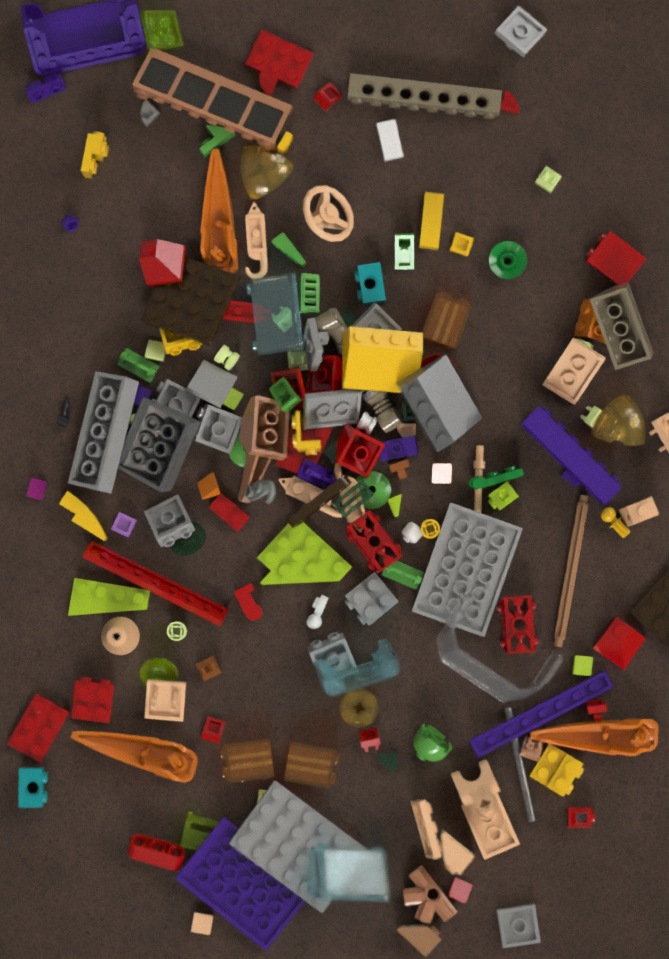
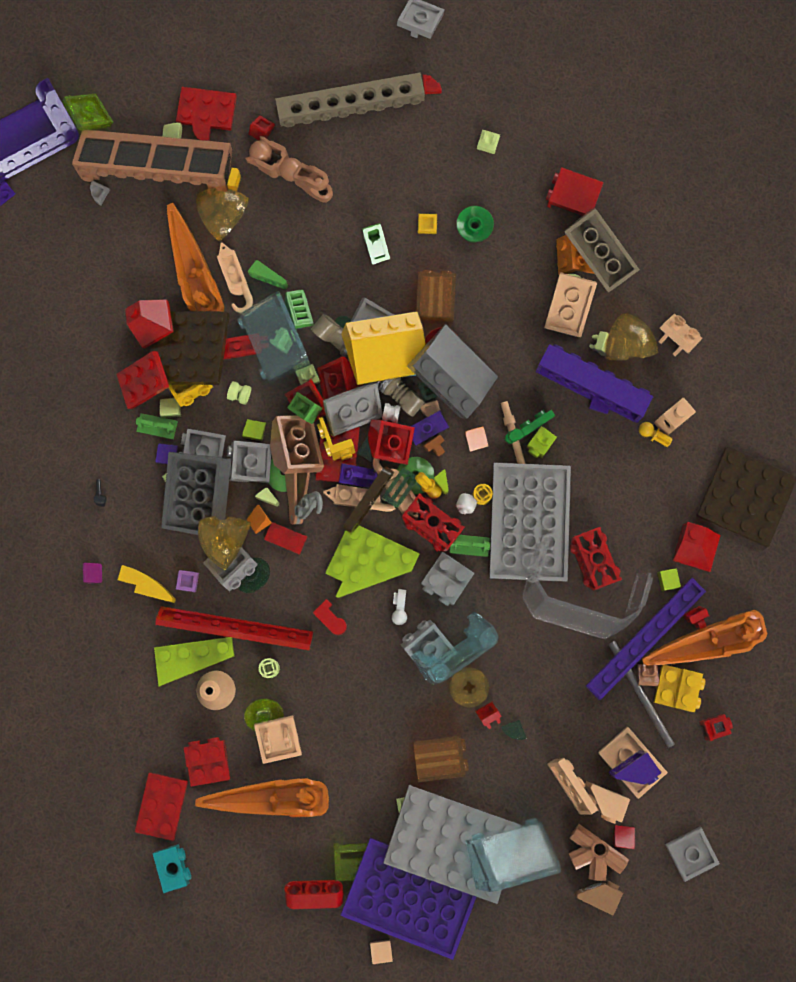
camera: 15 degrees left, 5 degrees down
dark purple hinge [62,215,79,232] -> none
light grey brick [68,371,139,494] -> none
yellow plate [81,131,109,179] -> none
light grey tile [186,360,237,408] -> none
dark orange tile [196,656,222,681] -> none
bright green slope [199,125,235,157] -> none
red slope [201,716,226,744] -> none
clear orange brick [220,737,275,783] -> none
light grey hinge [302,318,329,372] -> none
light nougat piece [303,186,354,242] -> none
teal brick [354,262,386,306] -> none
white tile [377,119,403,161] -> none
bright green cylinder [413,724,452,762] -> none
yellow slope [419,192,444,250] -> none
light nougat piece [451,759,500,820] -> none
medium nougat piece [554,495,589,647] -> none
none -> red plate [116,351,169,409]
none -> yellowish green slope [162,123,182,138]
none -> clear yellow brick [198,516,251,570]
none -> nougat piece [245,136,333,202]
none -> yellowish green slope [255,488,280,506]
none -> yellow axle [415,472,442,499]
none -> dark purple slope [607,750,661,785]

